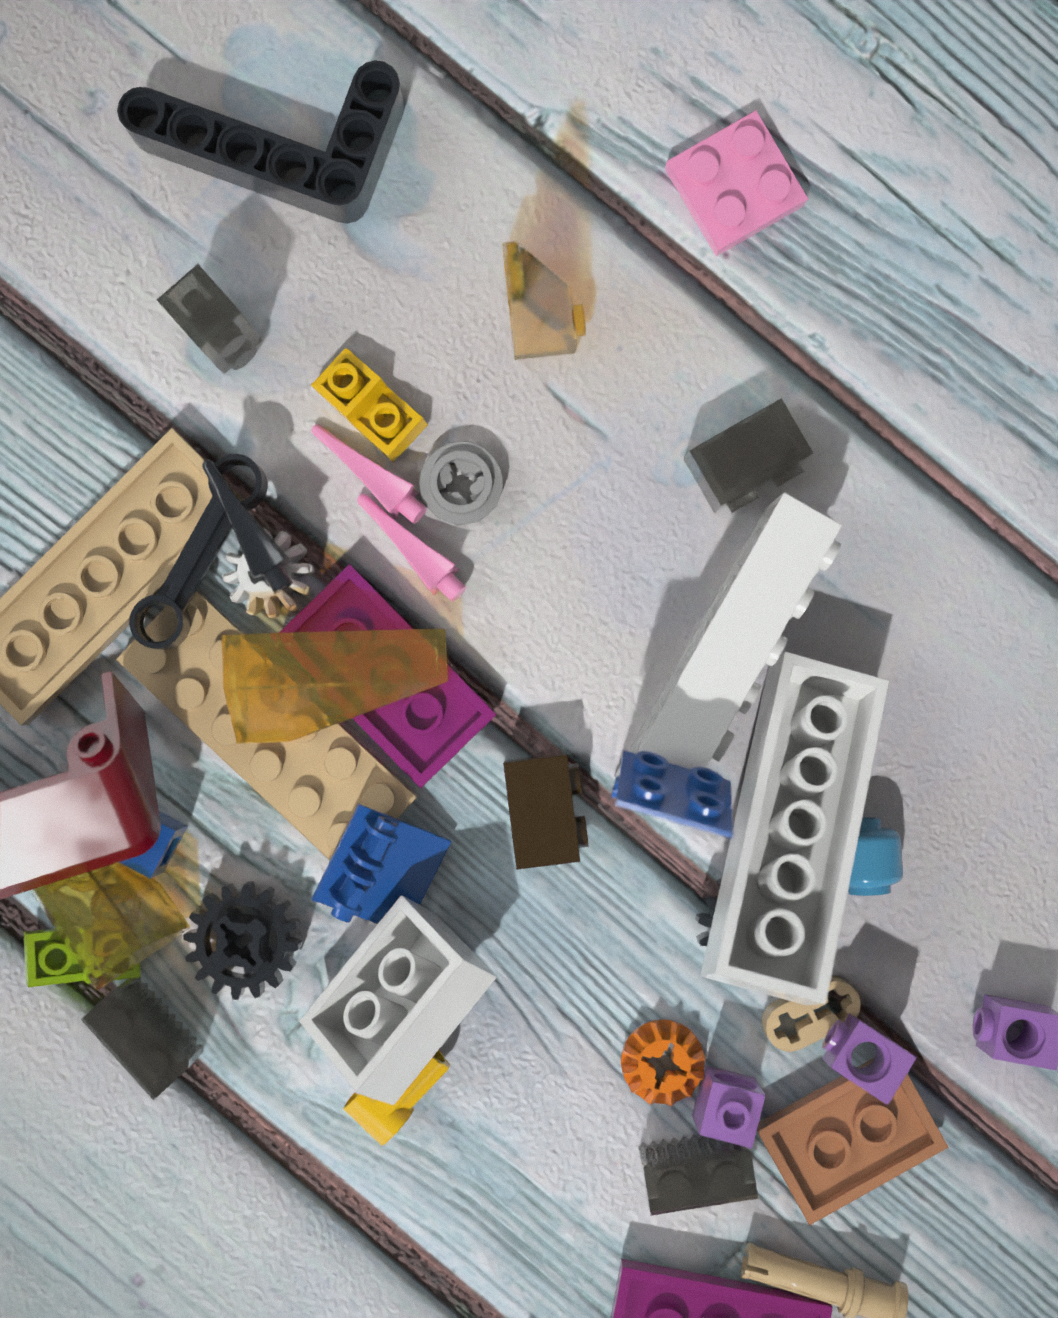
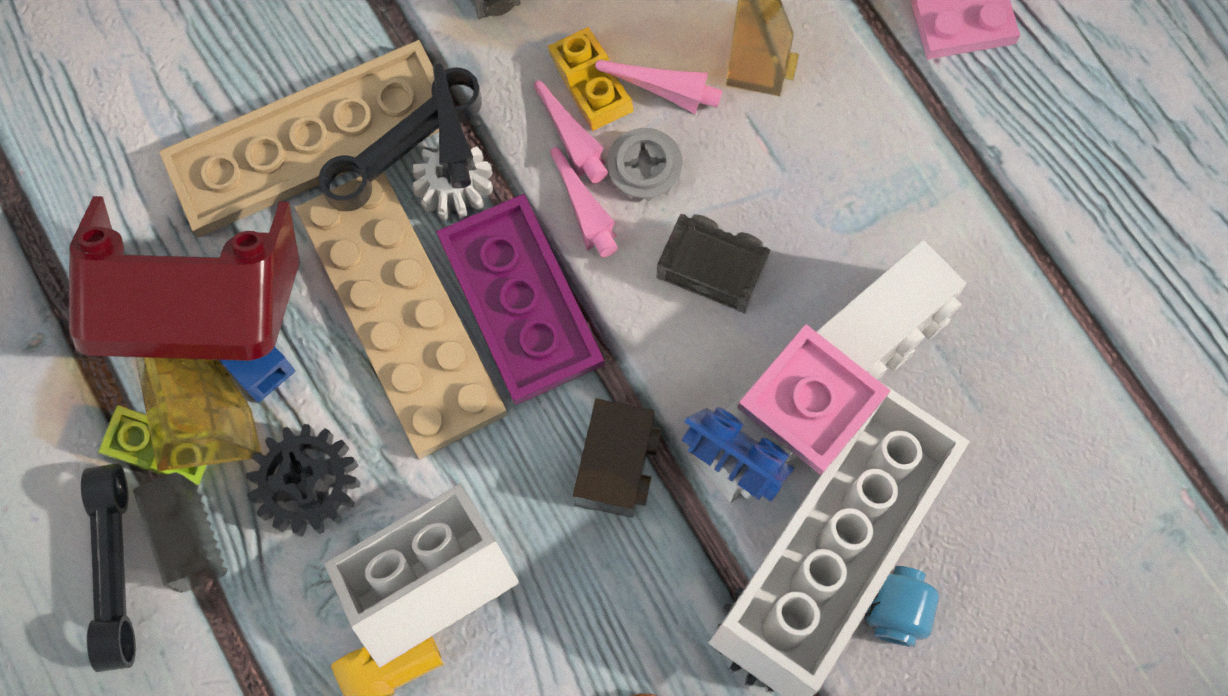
camera: 20 degrees right, 15 degrees down
clear yellow wedge [221,629,448,744] -> none
blue hinge [311,803,451,924] -> none
clear smoke brick [683,398,813,513] -> none
none -> black piece [81,464,136,672]
none -> bright pink piece [595,60,722,114]
none -> clear smoke brick [656,214,771,314]
none -> bright pink plate [737,324,891,475]

